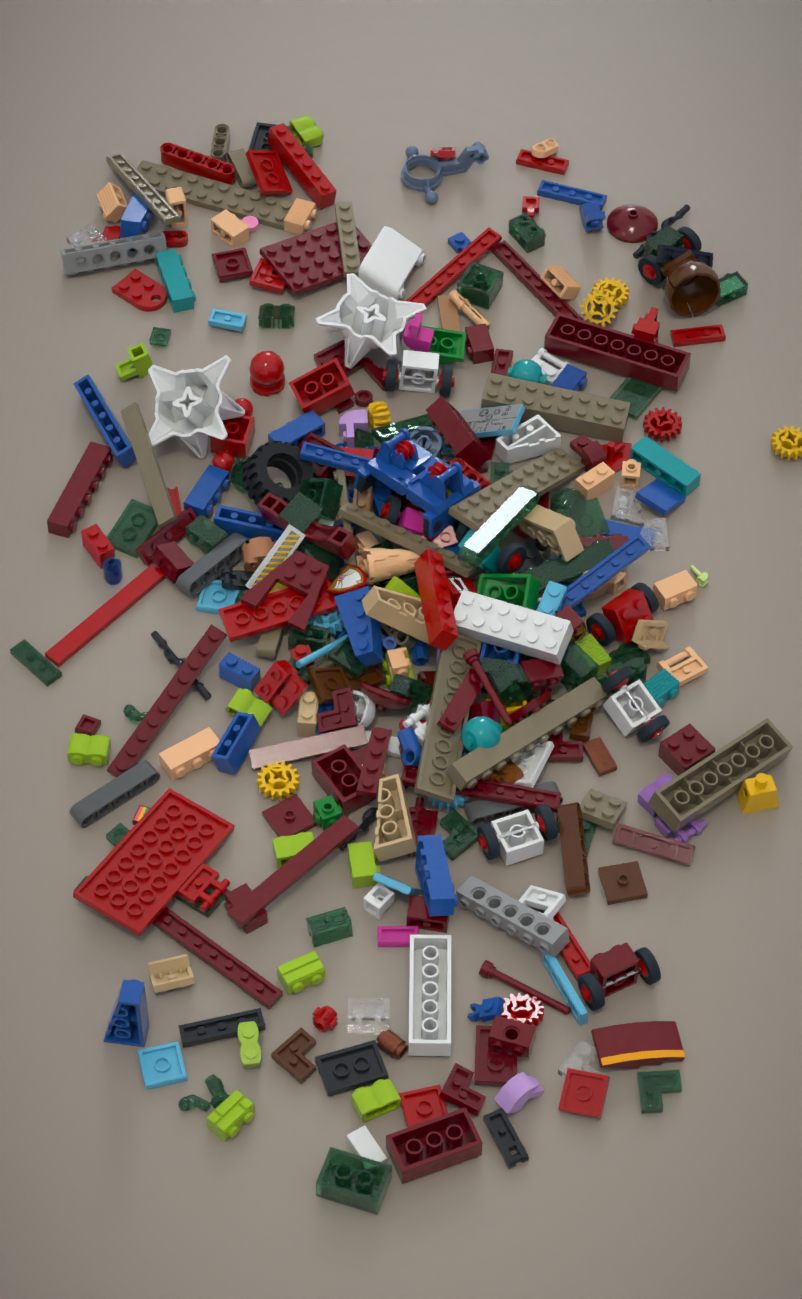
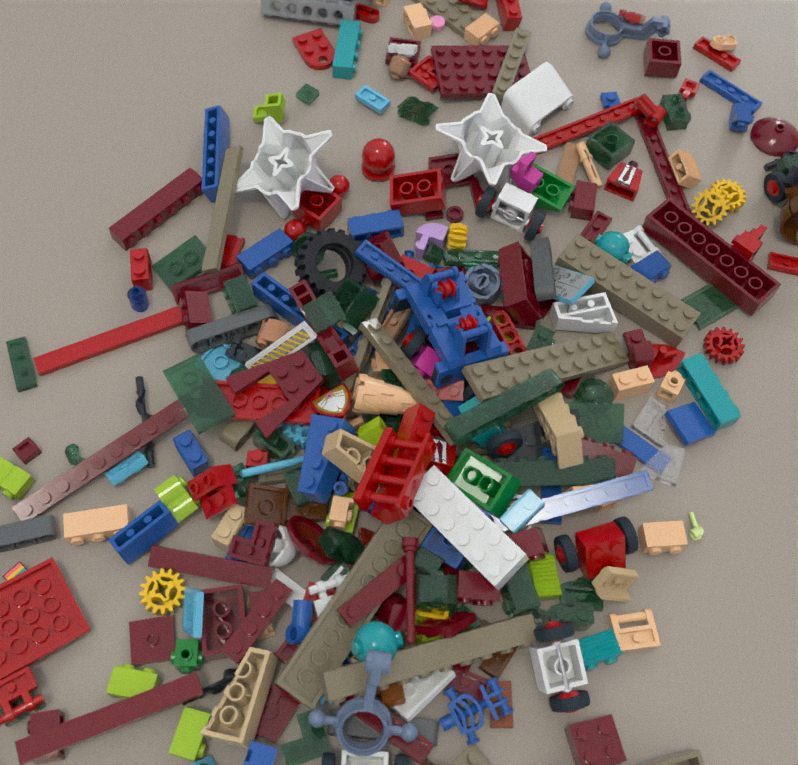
camera: 20 degrees right, 10 degrees up
none -> medium azure plate [104,450,148,486]
none -> clear green tile [163,353,235,435]
none -> medium azure tile [182,587,204,638]
none -> sand blue piece [308,649,418,756]
none -> red fence [353,427,437,518]
none -> white plate [388,43,417,57]
none -> medium nougat head [388,54,411,80]
none -> blue piece [439,676,514,745]
none -> dark grey beam [530,237,557,302]
none -> red torso [603,161,643,202]
none -> red piece [634,93,666,128]
none -> dark red brick [643,38,682,78]

